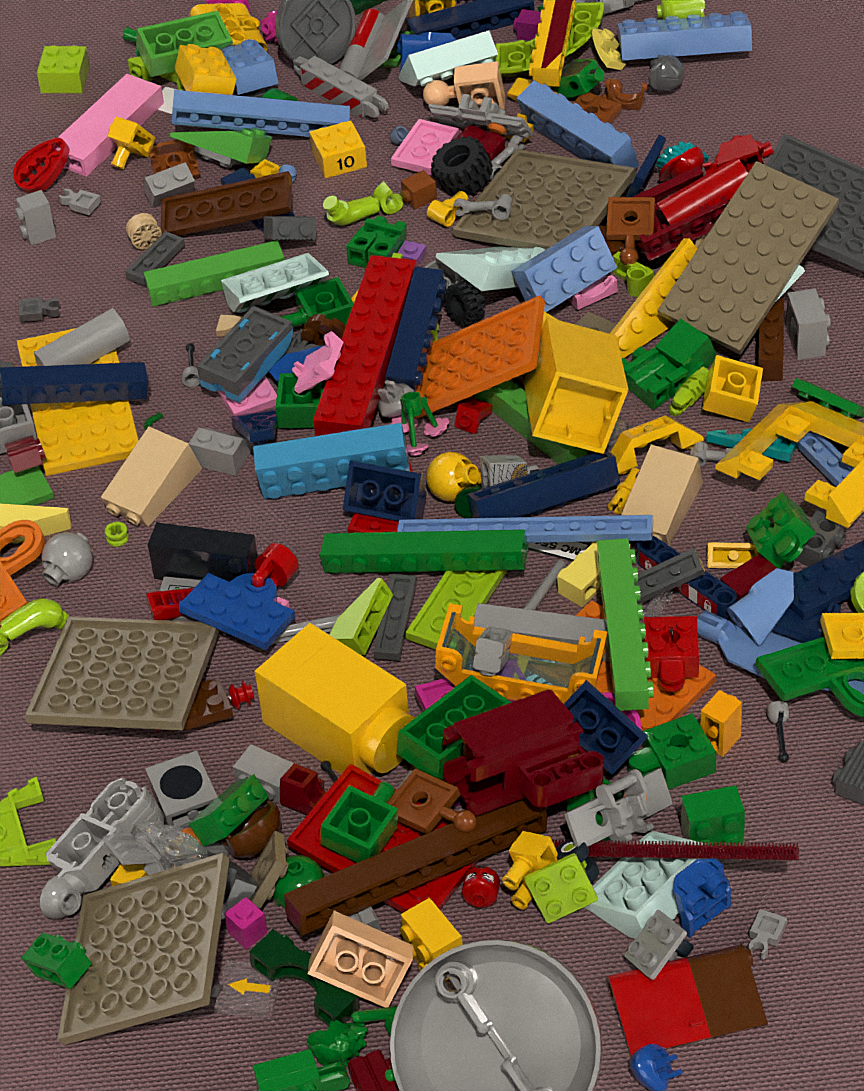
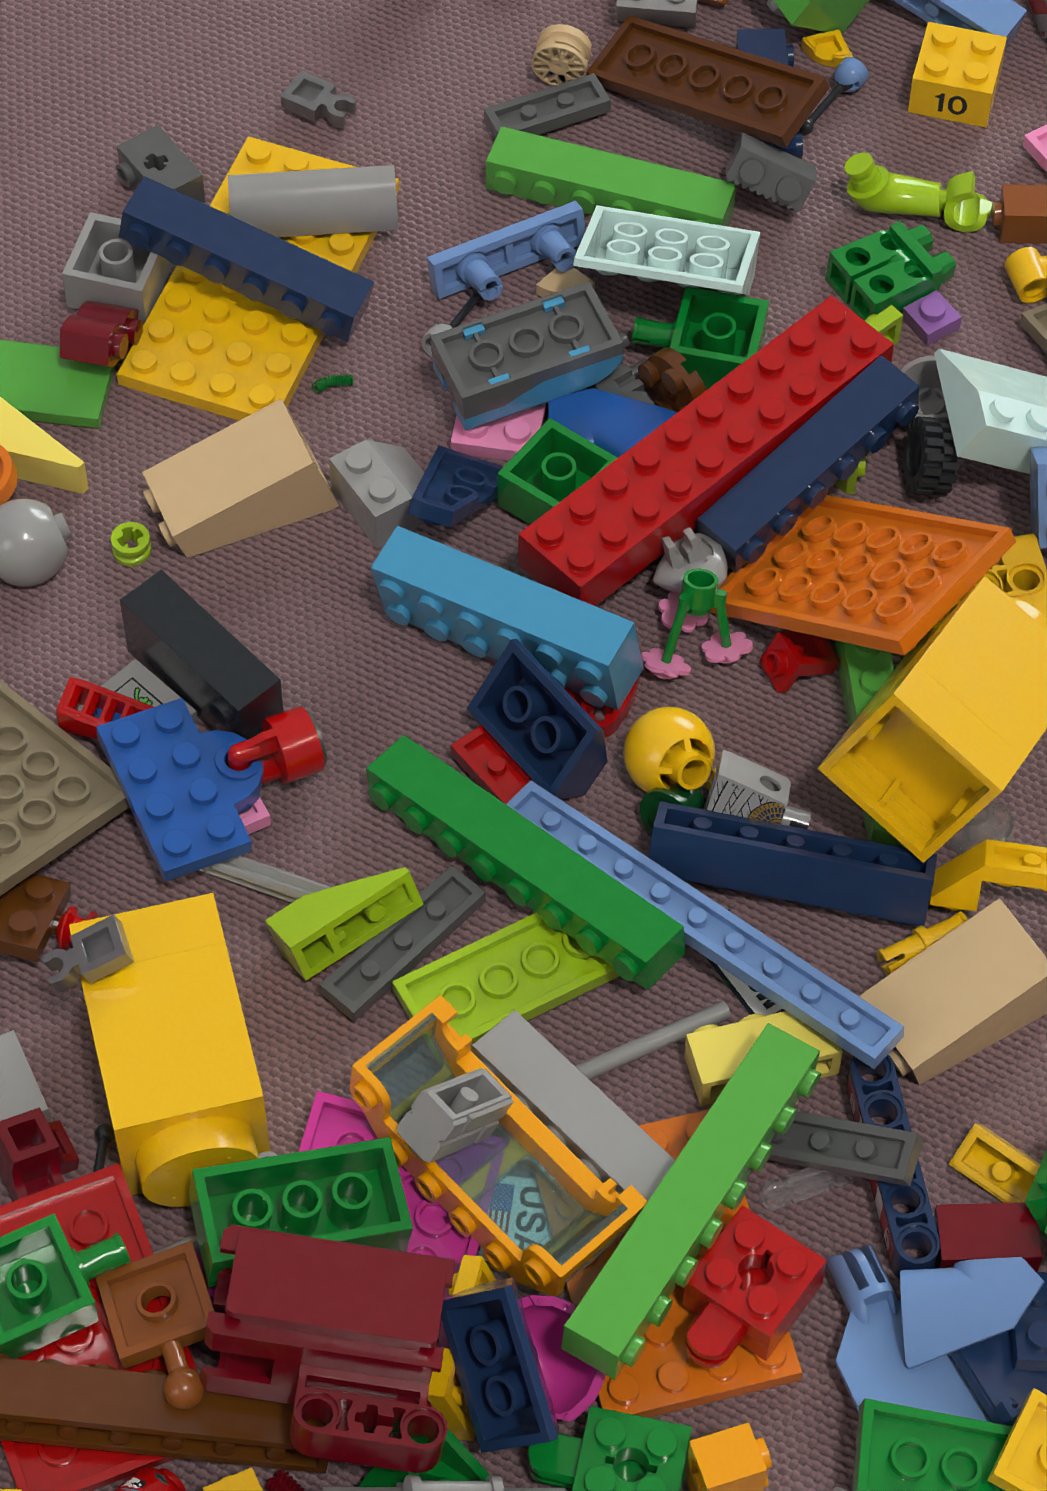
camera: 30 degrees right, 10 degrees up
bright pink piece [292,331,343,394] -> none
none -> flat silver plate [42,914,134,992]
none -> medium blue plate [427,201,586,301]

